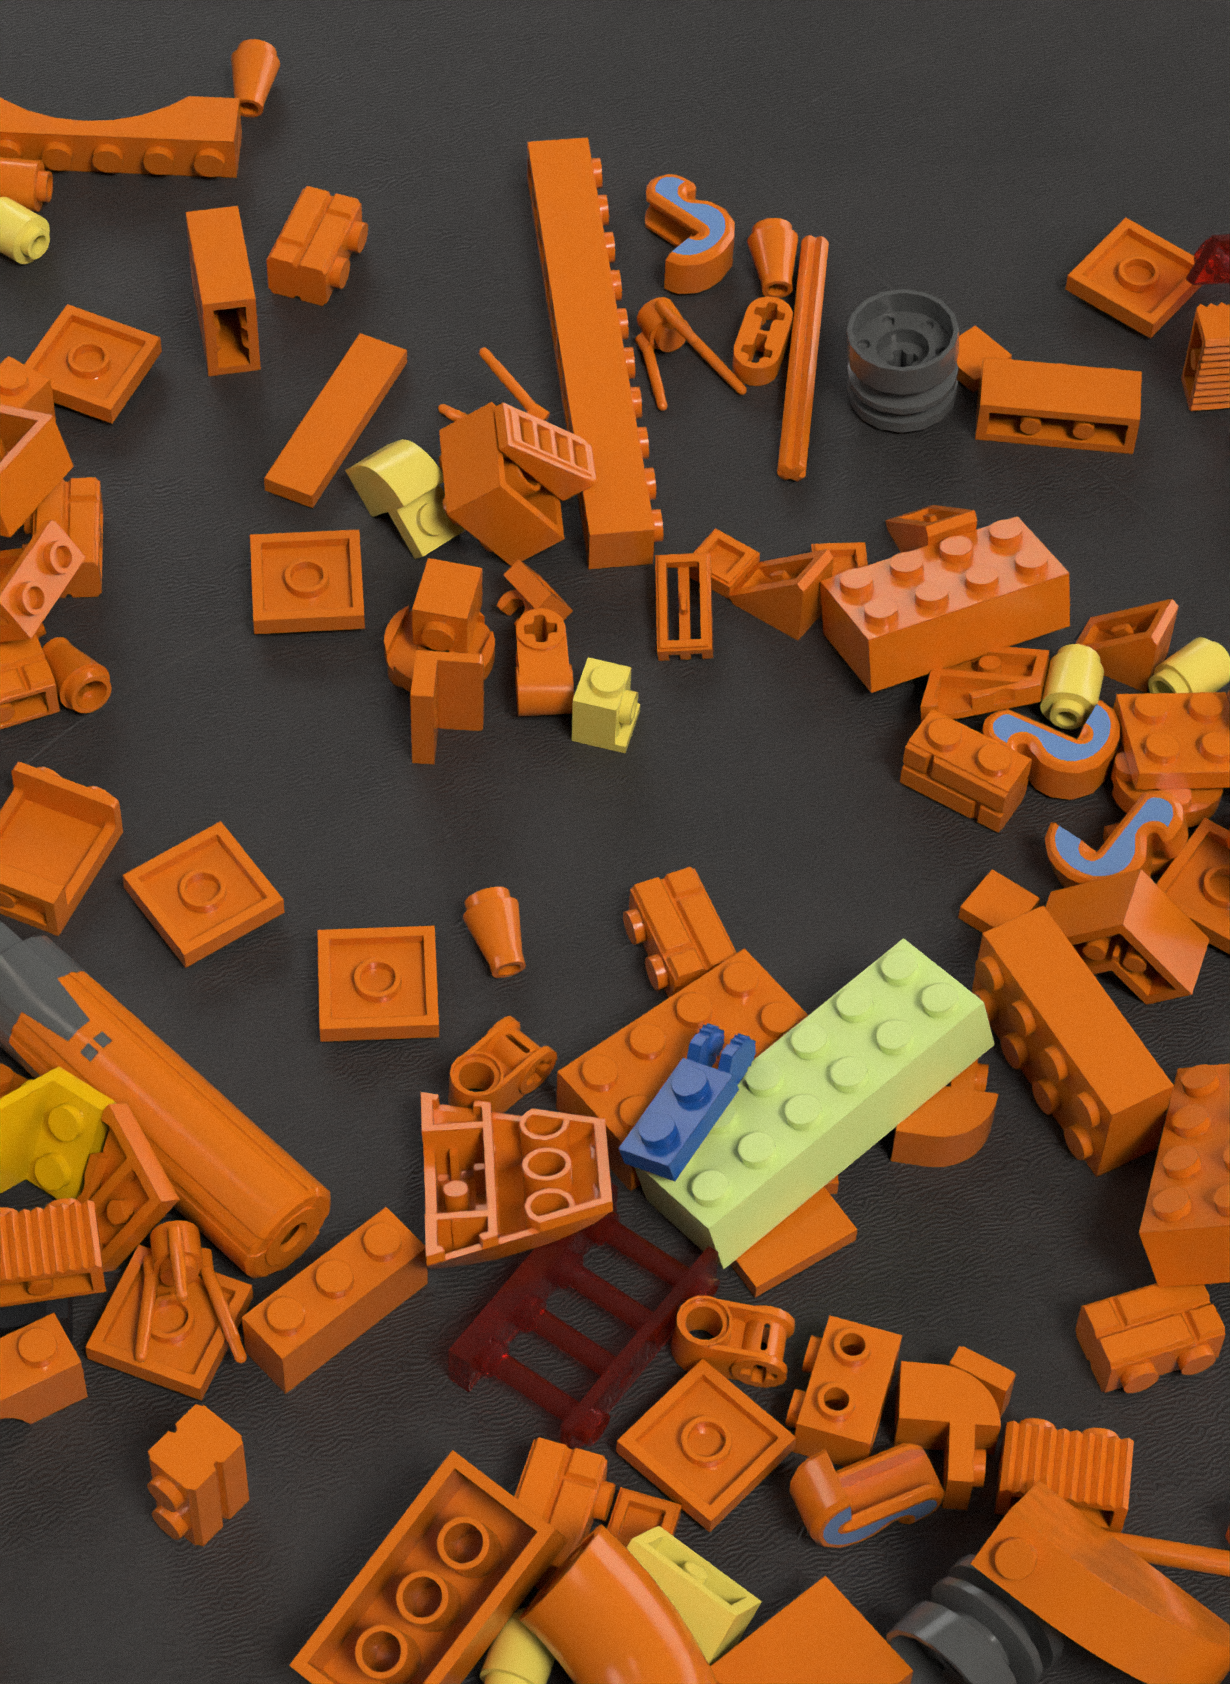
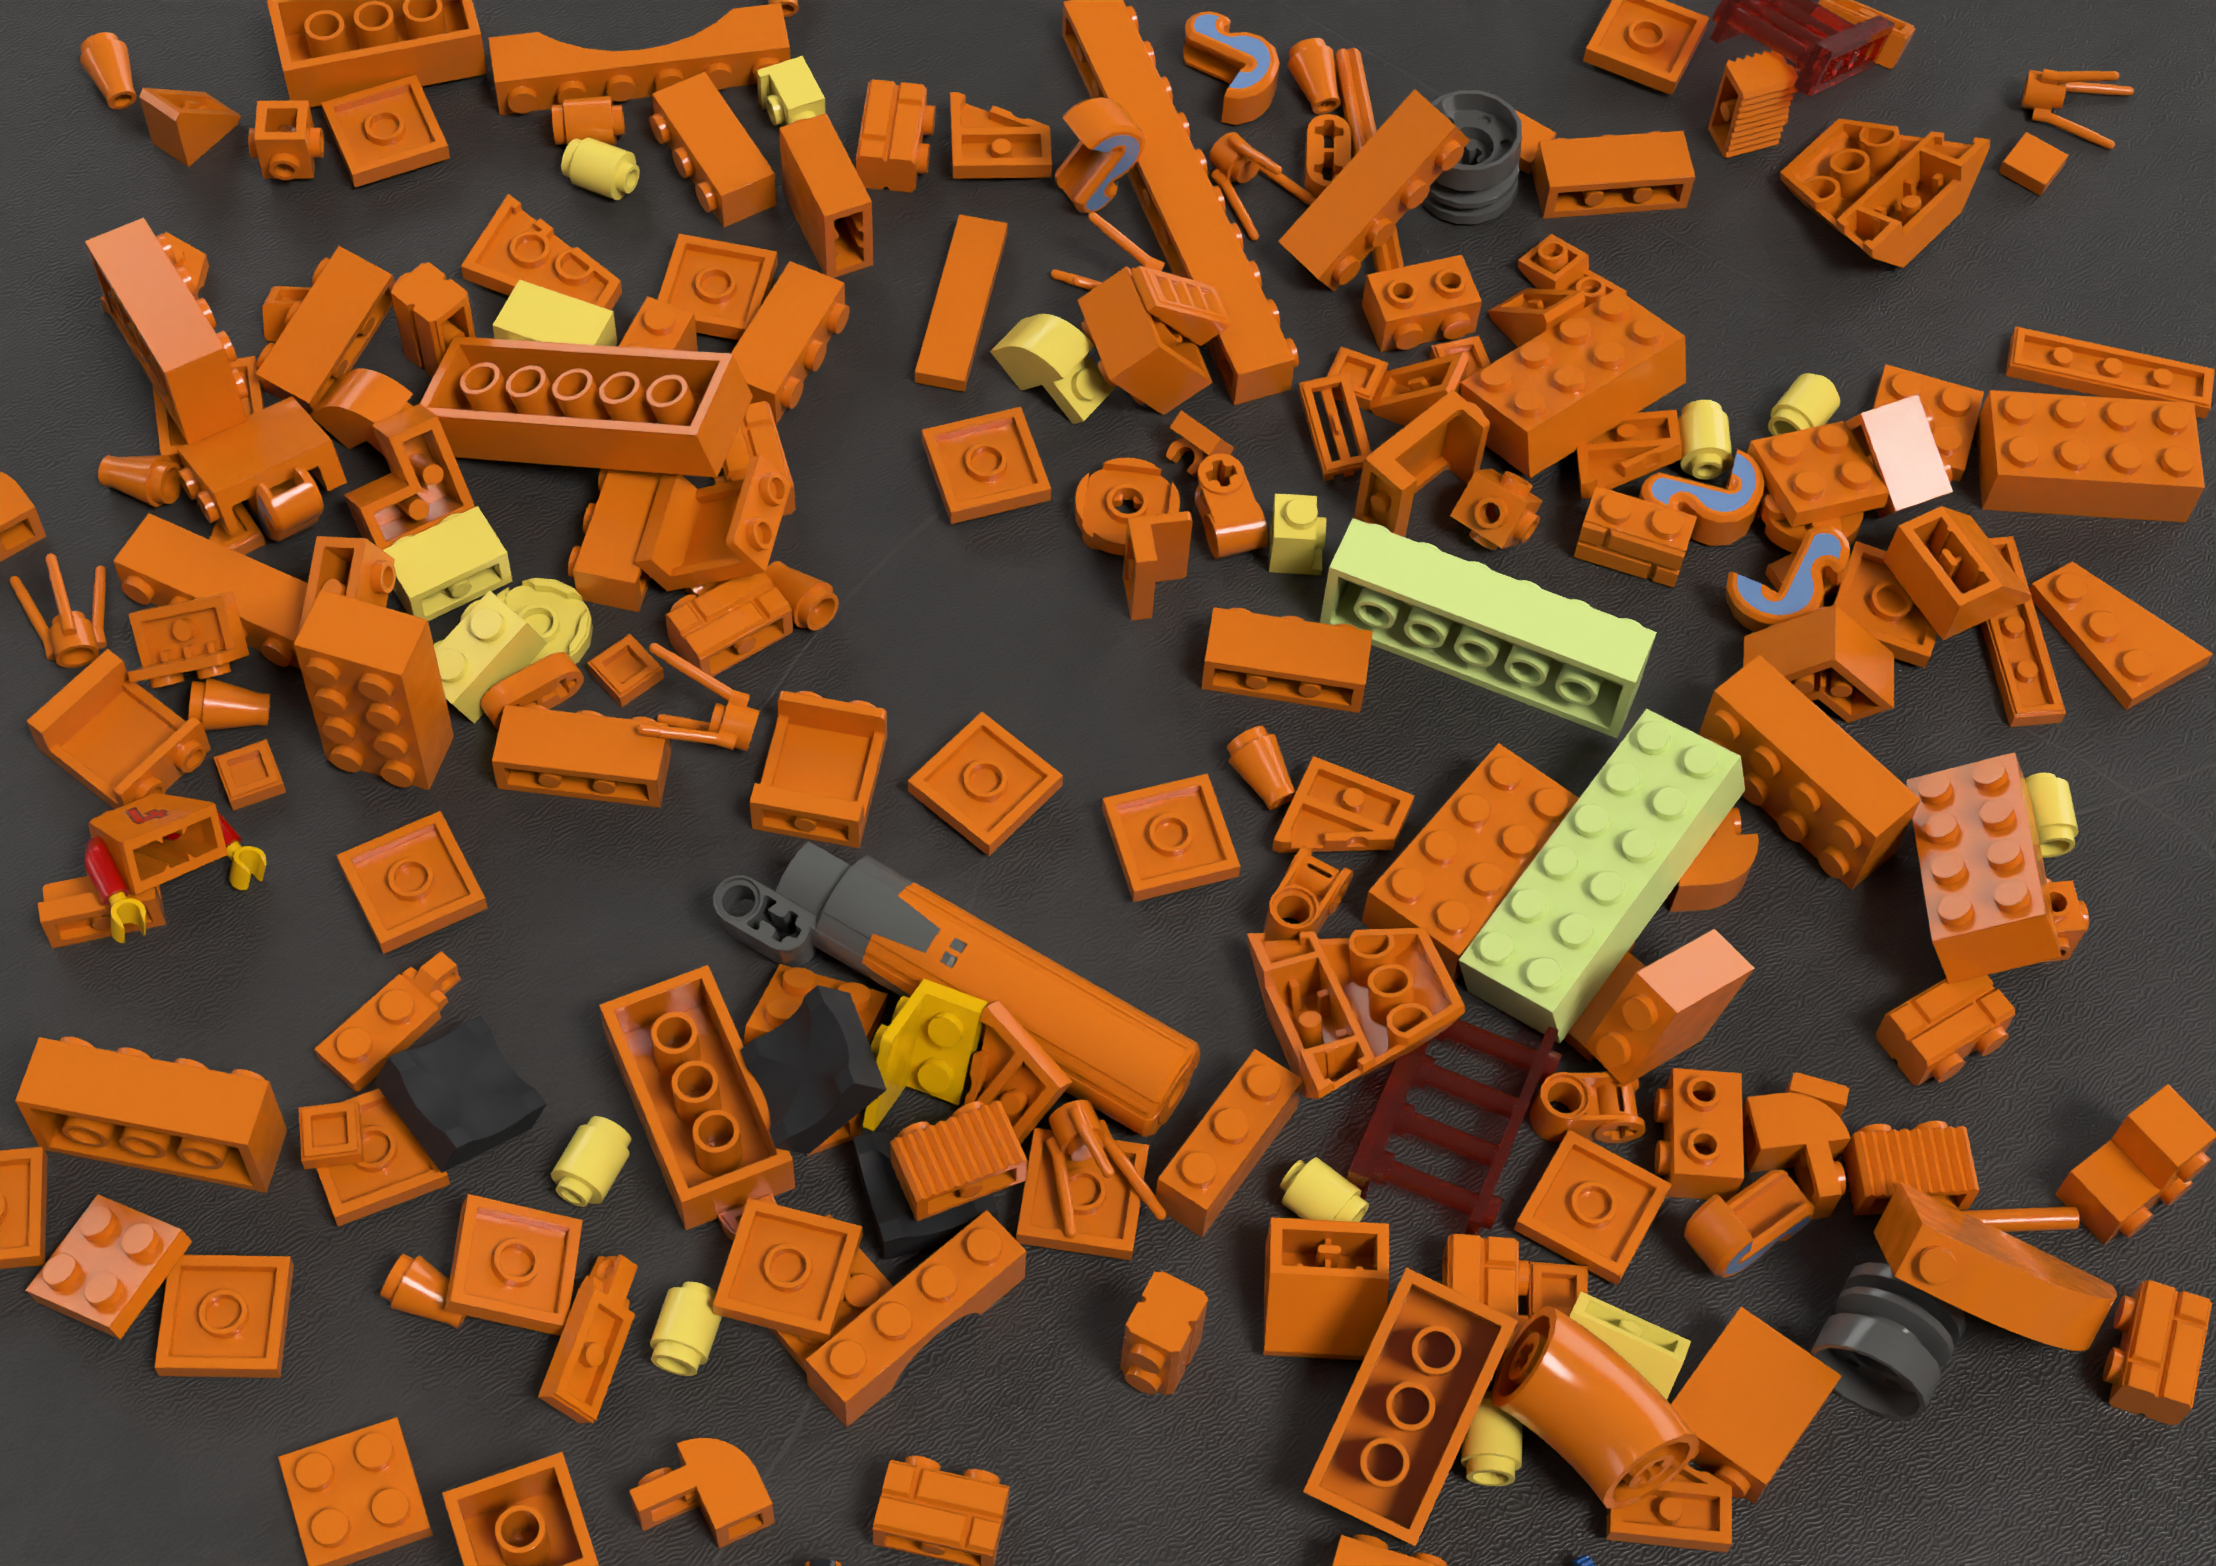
camera: 15 degrees left, 5 degrees up
orange brick [412,558,482,653] -> none
blue hinge [618,1023,756,1181] -> none
orange brick [623,867,737,997] -> none
orange tile [958,869,1040,933] -> none
orange slope [1075,599,1179,693] -> none
none -> orange brick [649,72,777,228]
none -> orange brick [731,261,850,425]
none -> light yellow brick [757,56,825,127]
none -> orange wing [950,92,1052,179]
none -> orange animal [1055,97,1145,213]
none -> orange brick [1201,607,1373,713]
none -> orange slope [1263,1217,1389,1360]
none -> orange wing [1272,756,1414,853]
none -> orange brick [1278,89,1470,292]
none -> light yellow brick [1280,1157,1369,1222]
none -> yellowish green brick [1320,518,1657,739]
none -> orange panel [1354,389,1490,537]
none -> orange brick [1361,255,1482,353]
none -> orange brick [1450,468,1543,550]
none -> orange slope [1518,234,1627,308]
none -> orange brick [1584,929,1755,1086]

